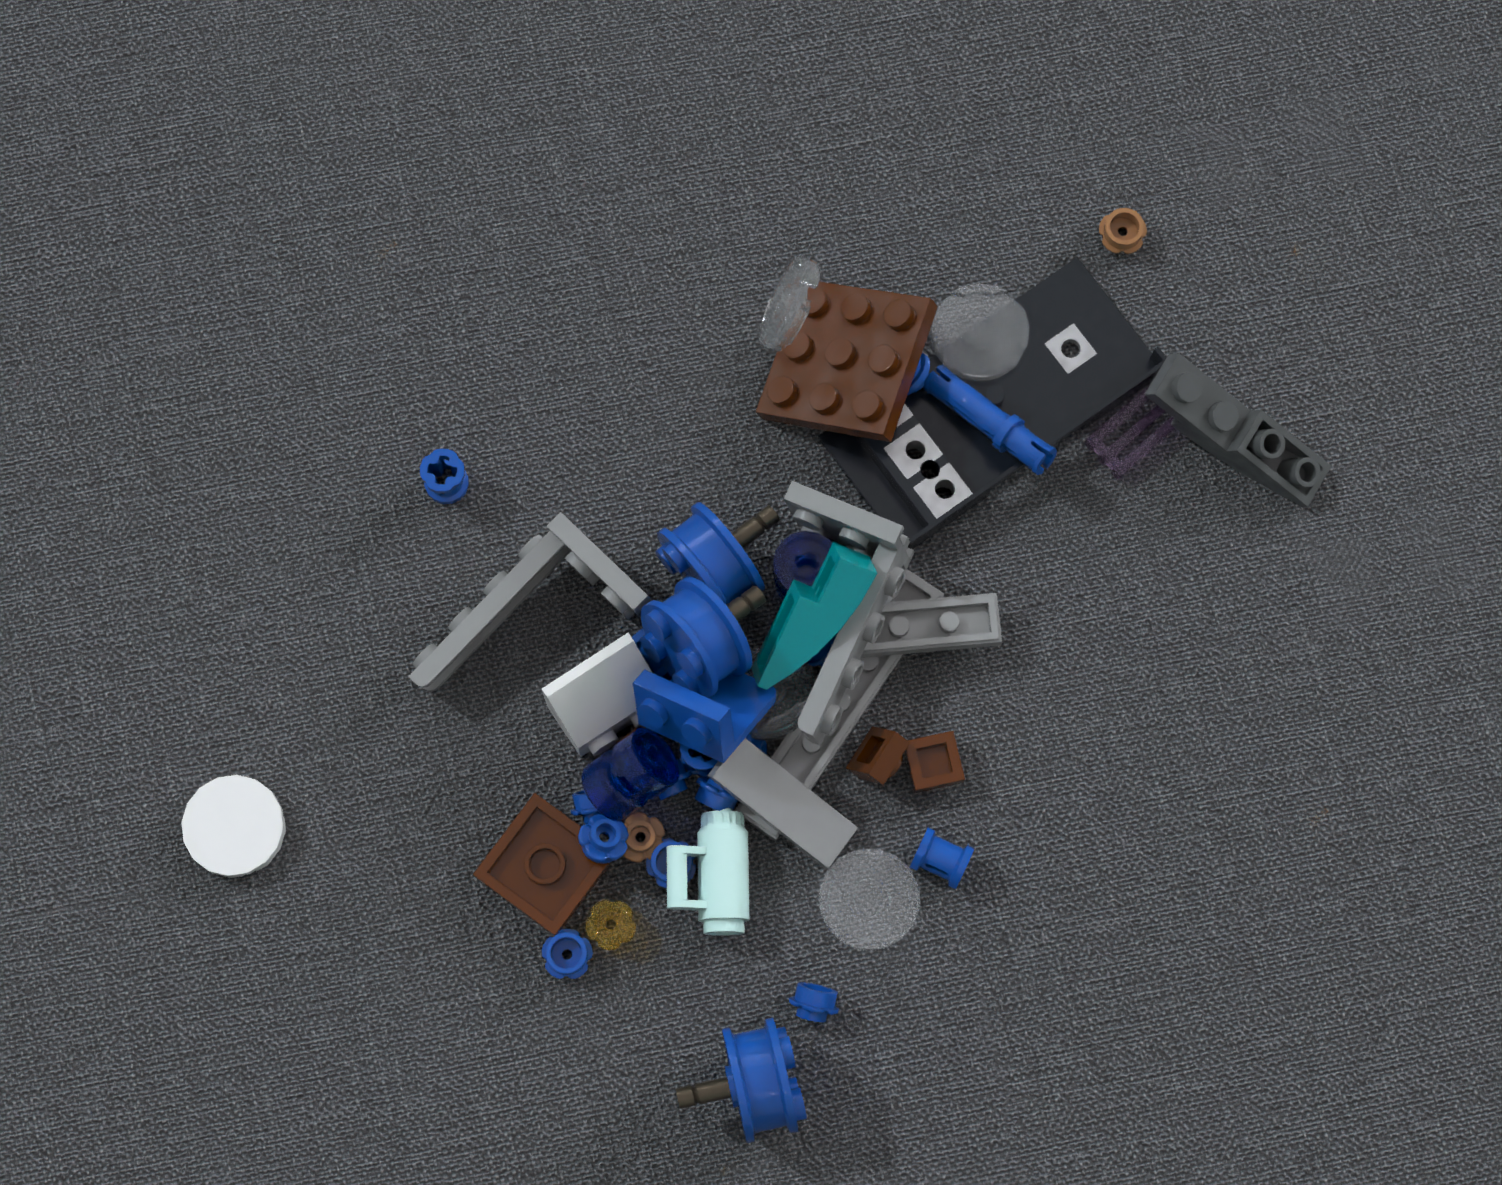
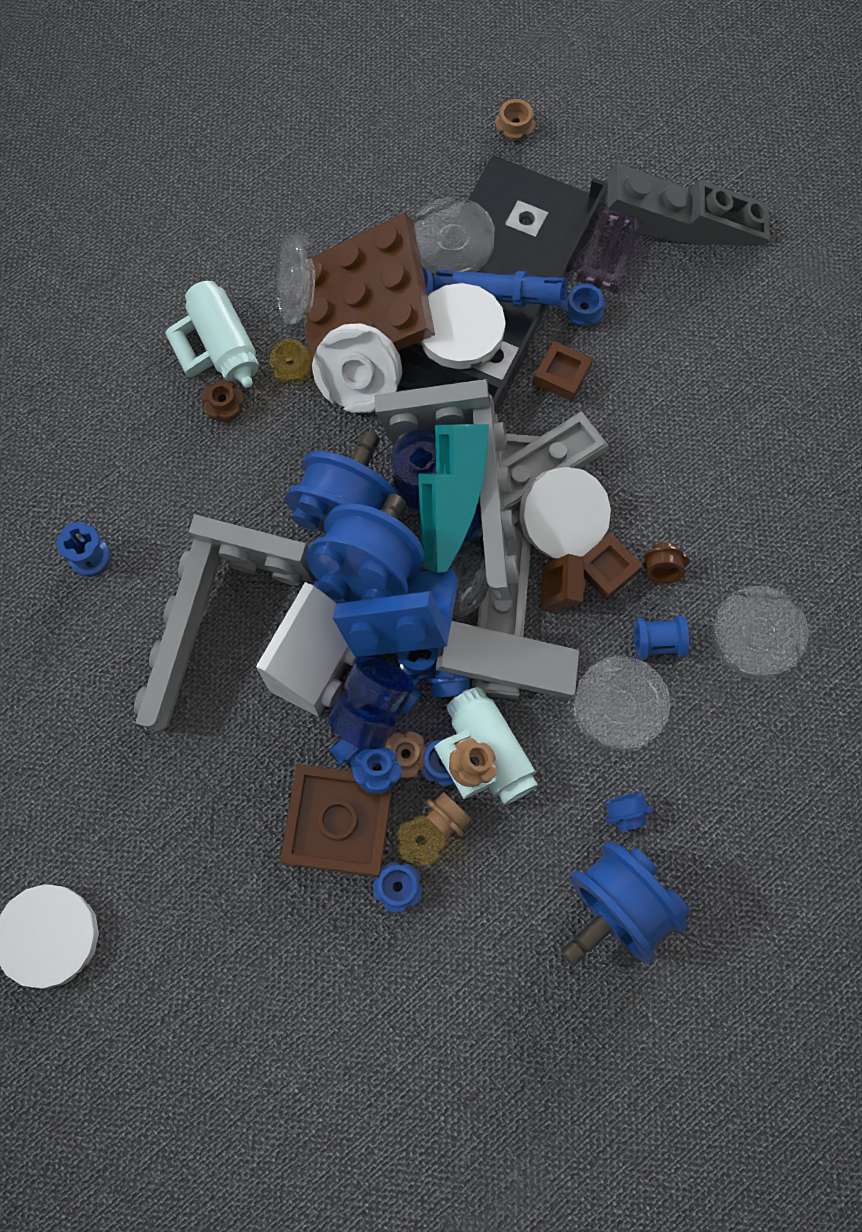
camera: 25 degrees left, 5 degrees down
none -> light aqua piece [166,281,259,388]
none -> reddish brown plate [201,380,245,422]
none -> clear yellow plate [268,339,310,382]
none -> white tile [312,323,402,413]
none -> white tile [420,283,506,369]
none -> medium nougat plate [426,792,471,838]
none -> medium nougat plate [449,738,497,787]
none -> white tile [519,467,611,558]
none -> reddish brown plate [533,340,593,402]
none -> blue plate [563,284,606,326]
none -> reddish brown plate [643,542,689,584]
none -> clear tile [711,586,809,679]

